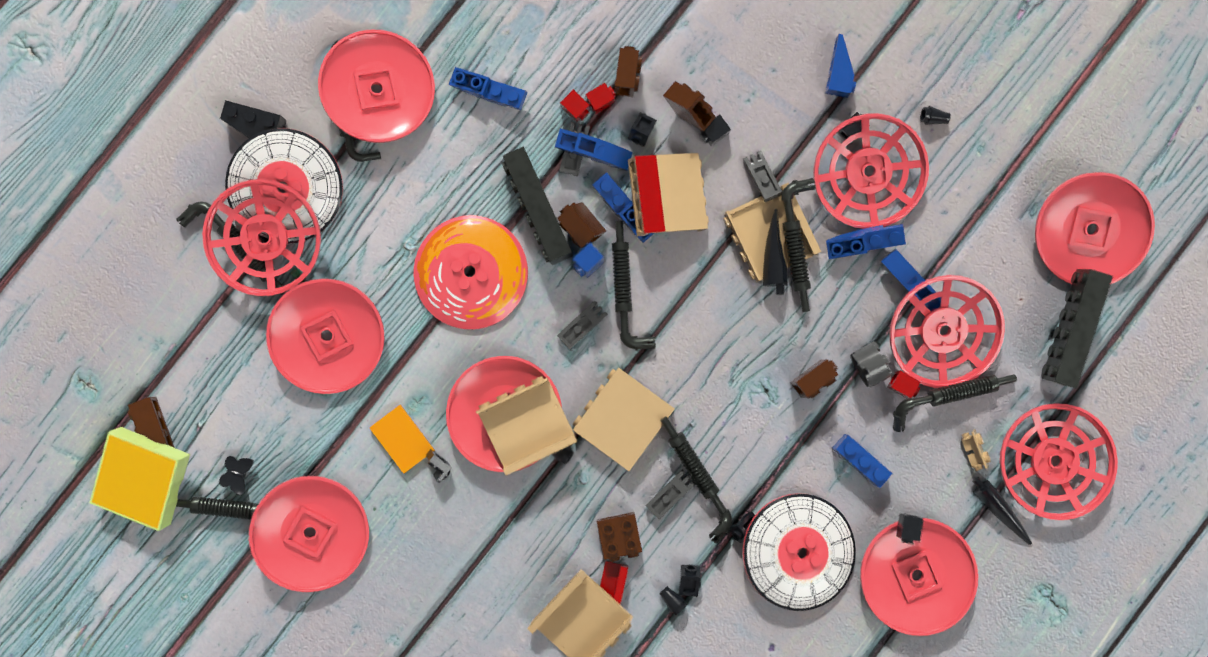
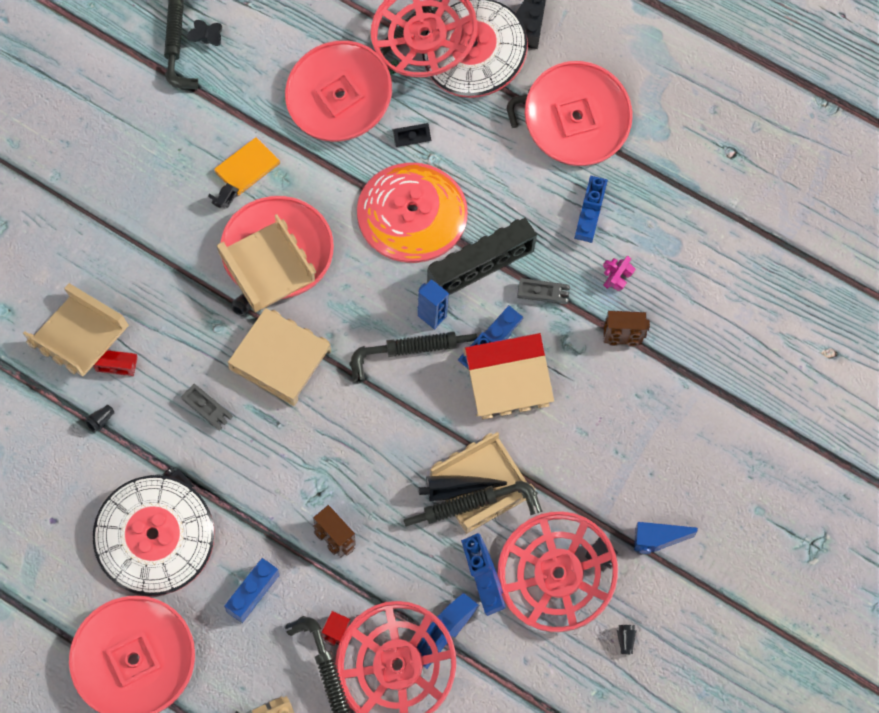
camera: 80 degrees right, 20 degrees down
coral dish [249,476,369,592] -> none
blue slope [555,128,633,171] -> none
reddish brown brick [557,202,606,248] -> none
dark grey hinge [557,301,608,349] -> none
red brick [560,89,590,122] -> none
red brick [585,83,616,115] -> none
reddish brown brick [597,512,642,562] -> none
black bracket [628,112,657,147] -> none
pearl dark grey piece [660,416,732,543] -> none
reddish brown brick [663,81,716,132] -> none
black bracket [678,564,701,597] -> none
black brick [700,114,731,146] -> none
dark grey hinge [743,151,782,202] -> none
dark grey brick [850,341,893,388] -> none
black brick [896,513,924,544] -> none
none -> black slope [392,123,432,147]
none -> dark pink hips [603,256,636,291]

